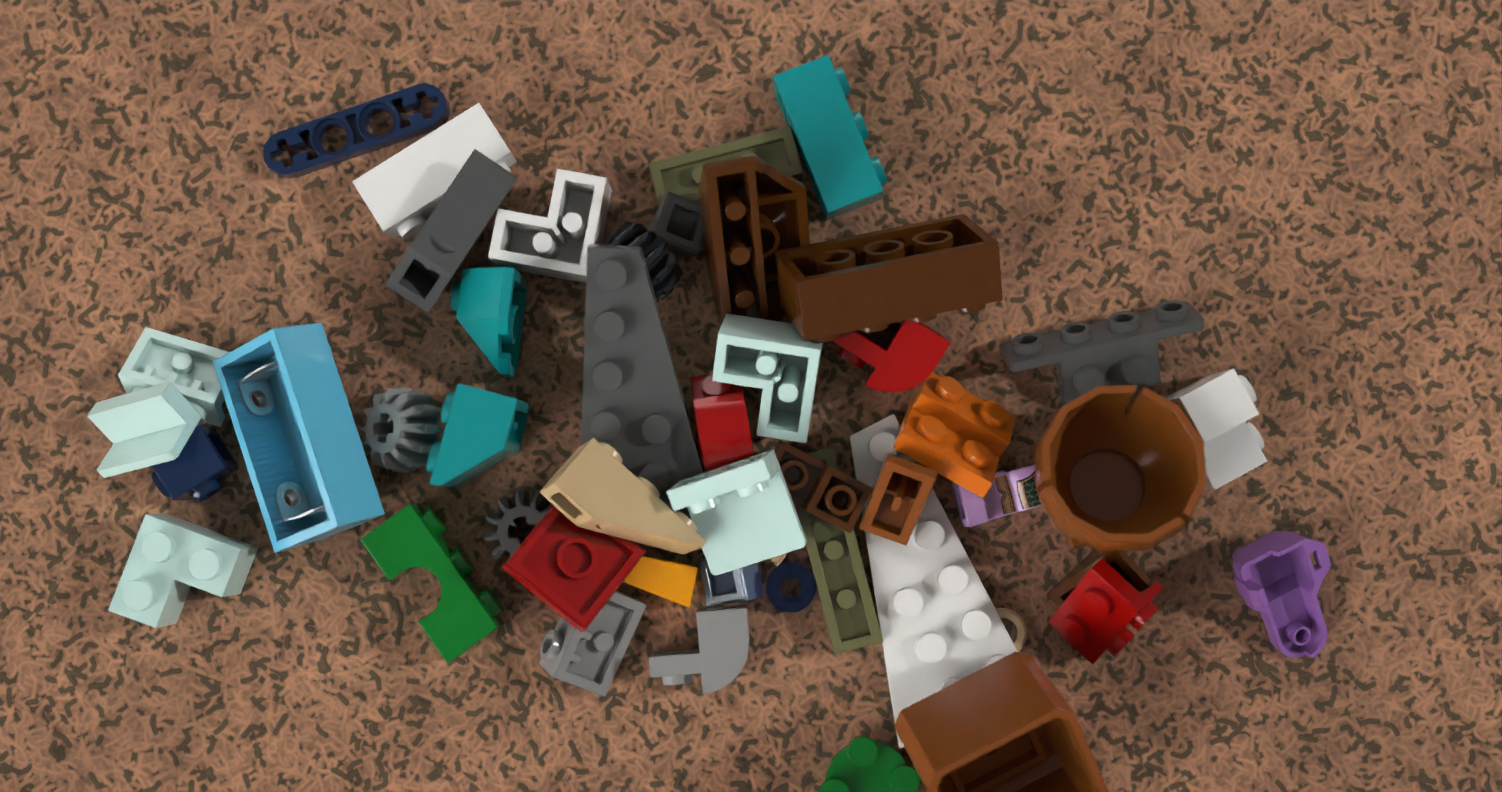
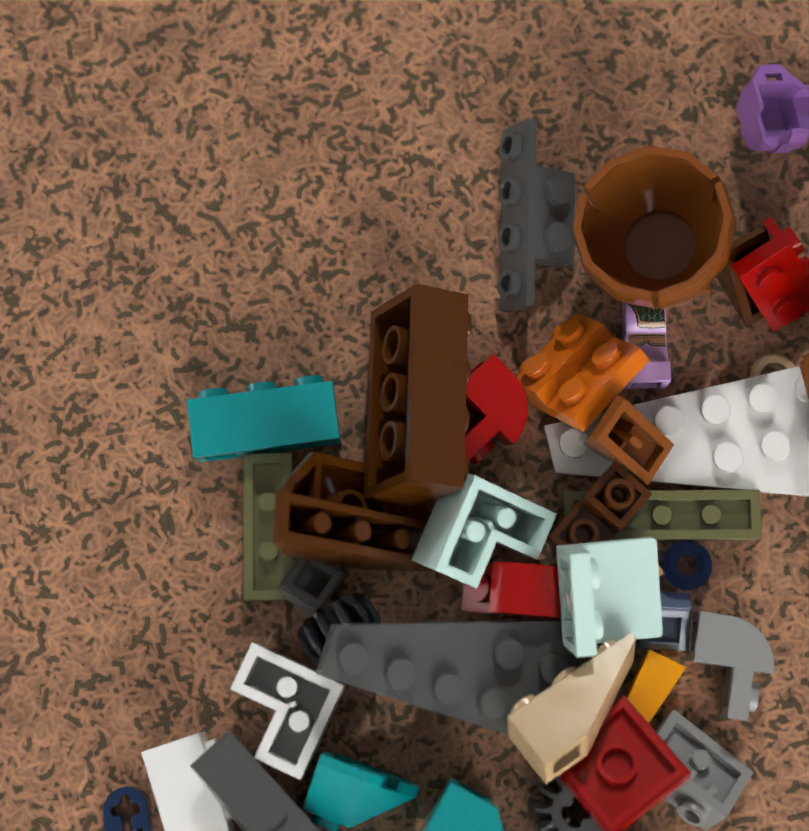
camera: 70 degrees left, 5 degrees down
white brick [1166,368,1267,490] -> none

